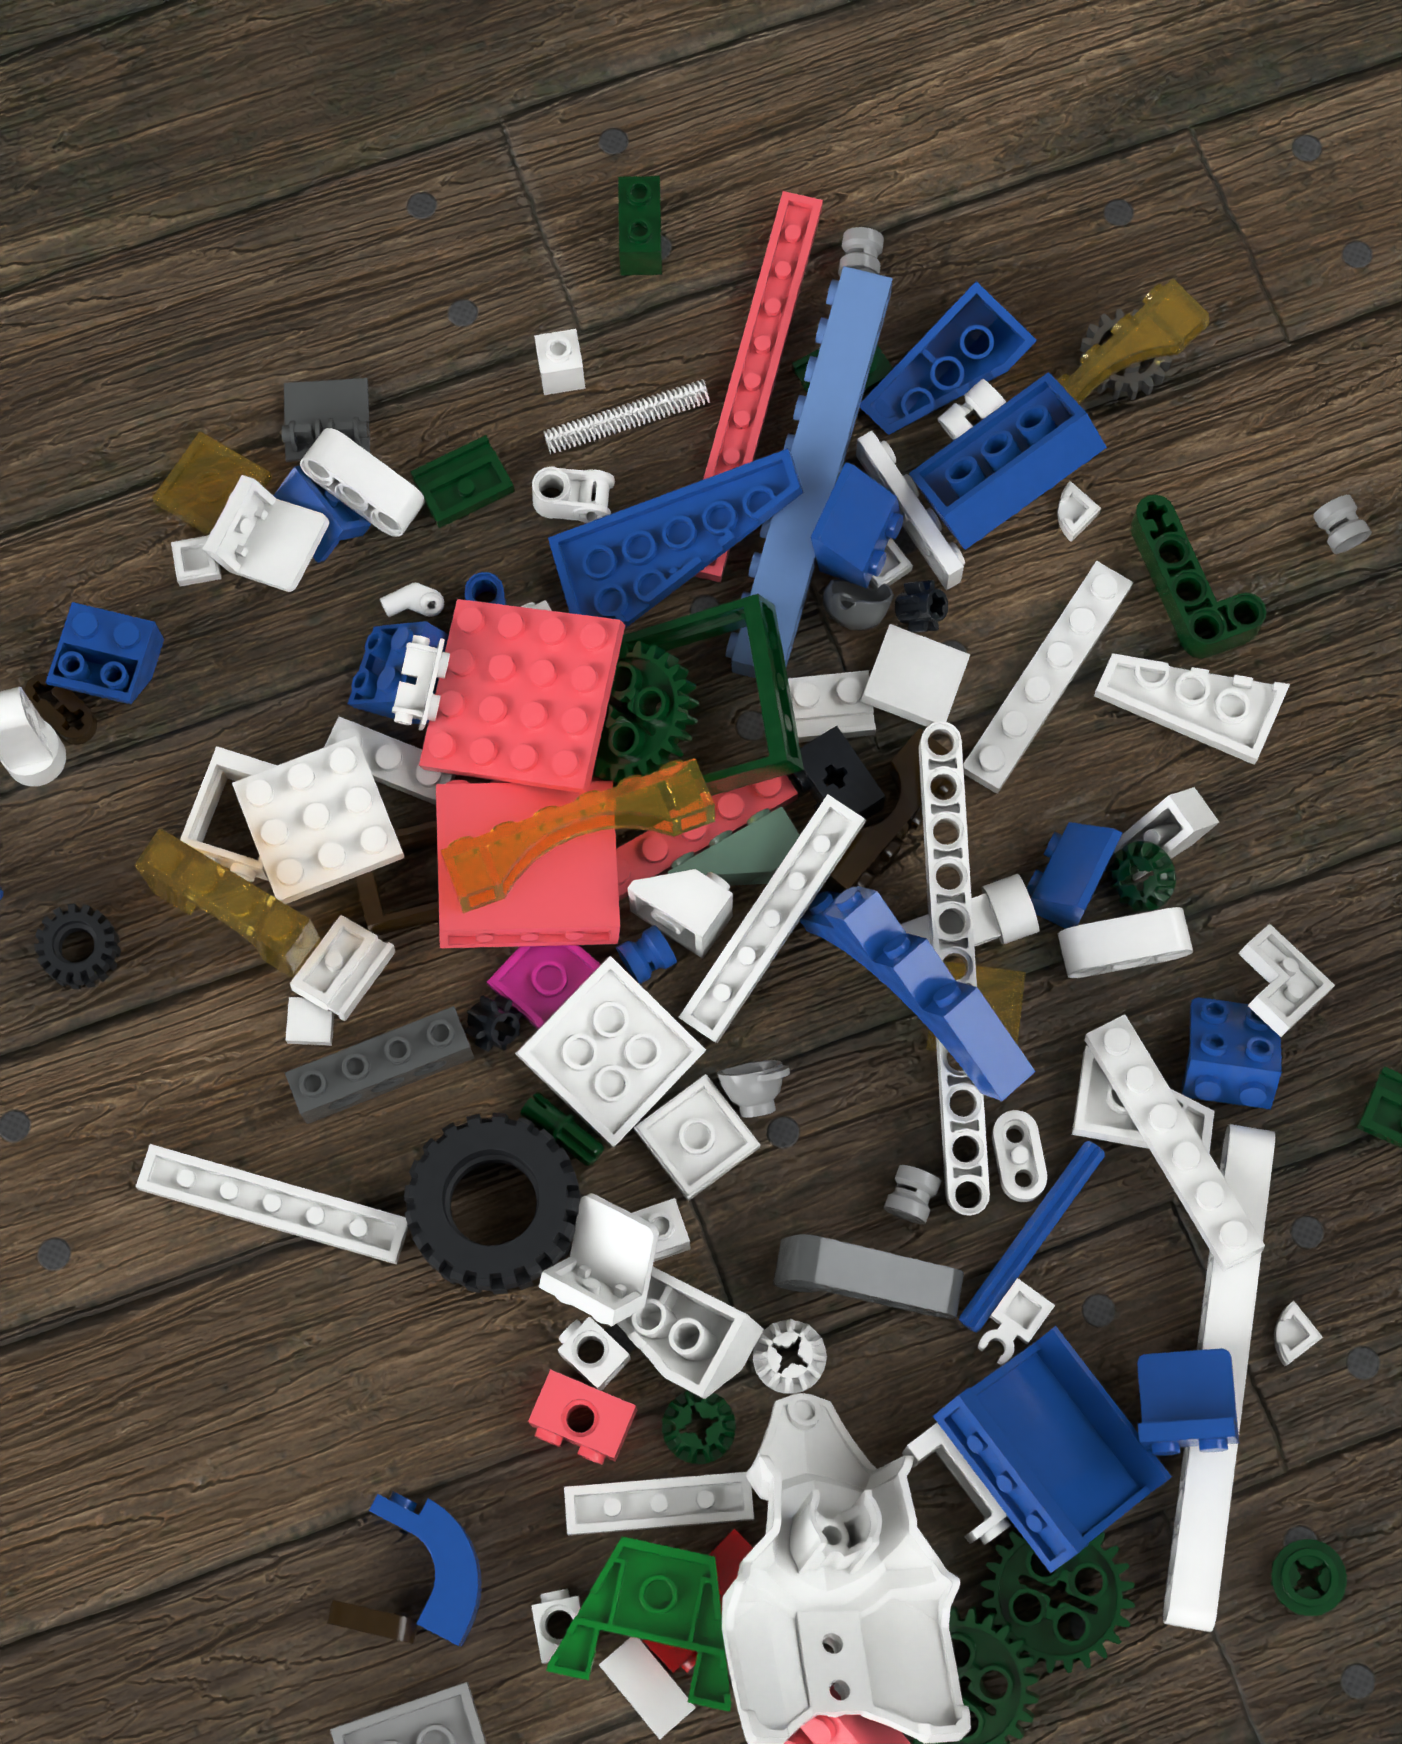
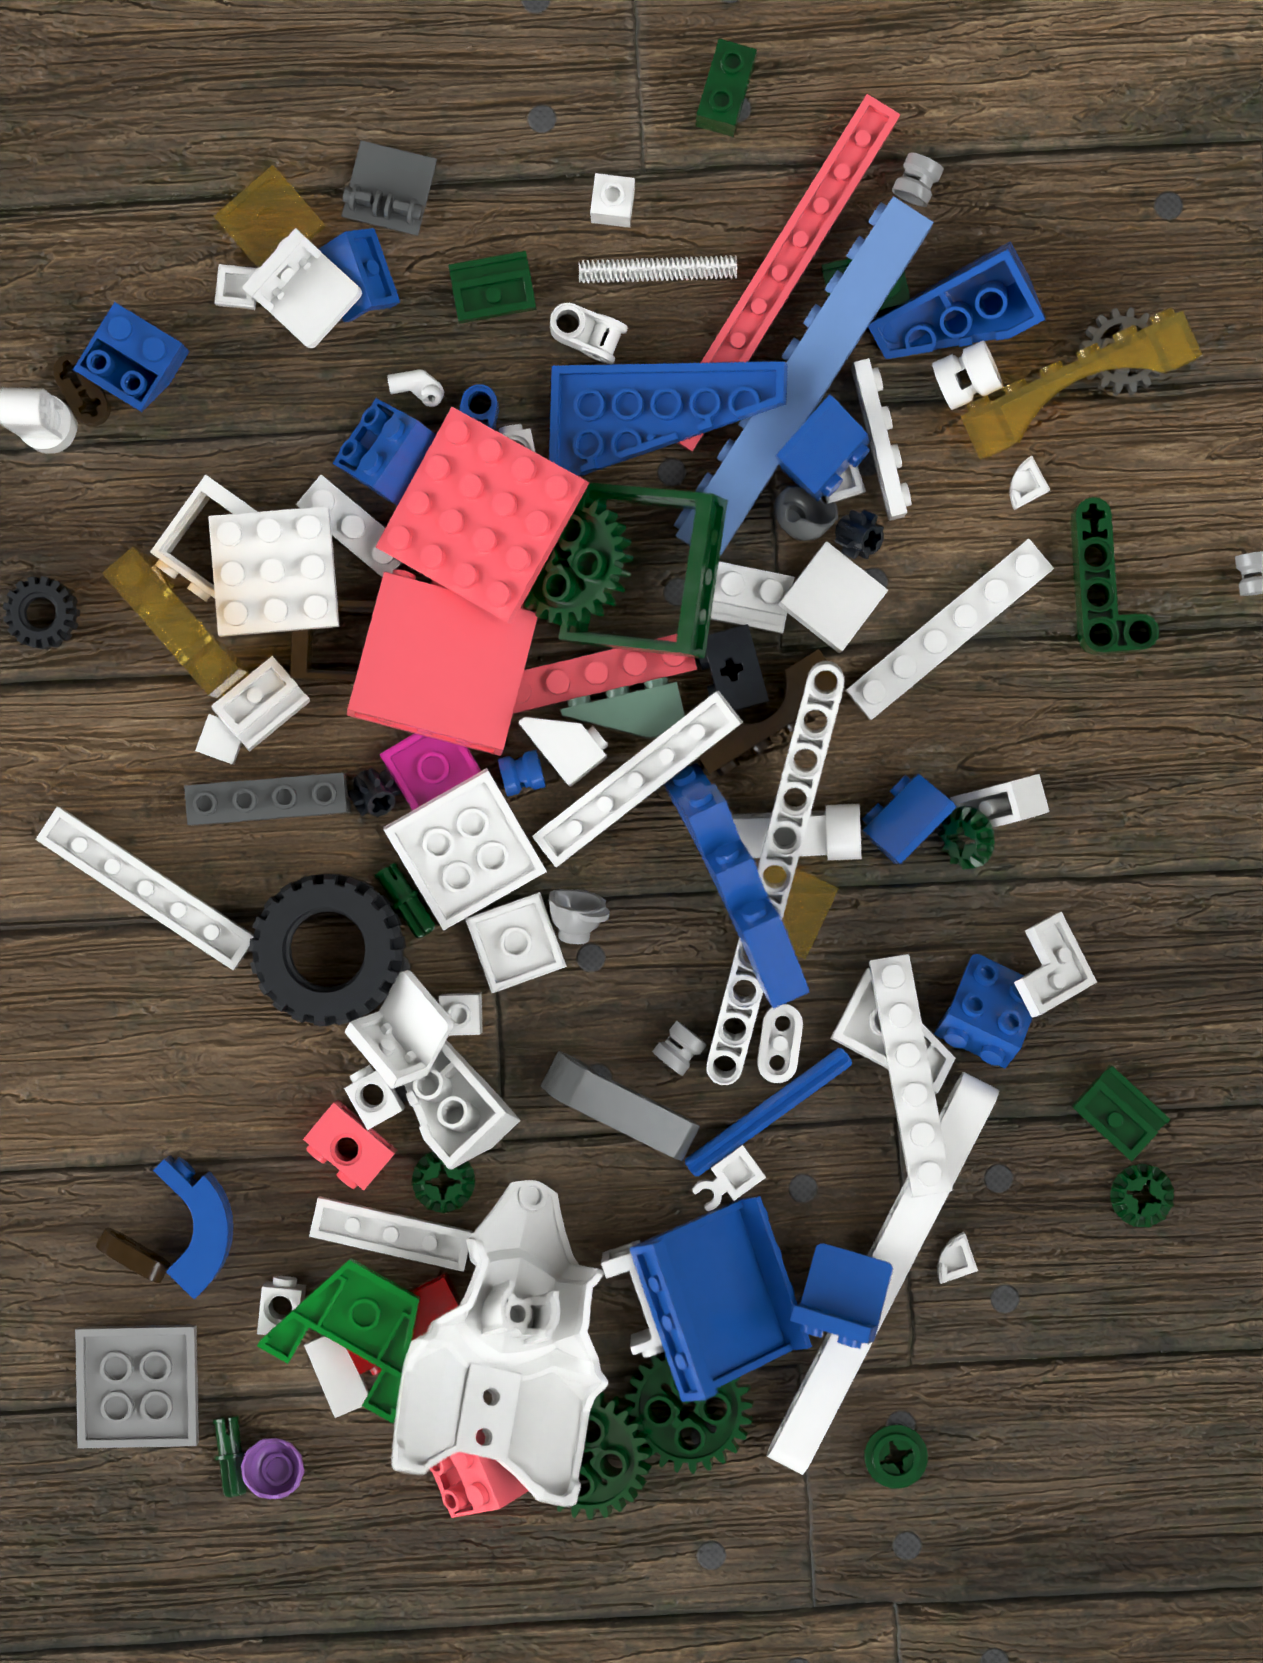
camera: 15 degrees right, 15 degrees up
white beam [300,428,425,537] -> none
white hinge [392,635,450,731] -> none
clear yellow arch [441,758,715,914] -> none
white gear [753,1319,827,1394] -> none
blue slope [909,372,1107,550] -> none
white beam [1058,907,1193,978] -> none
white wing [1094,653,1290,765] -> none

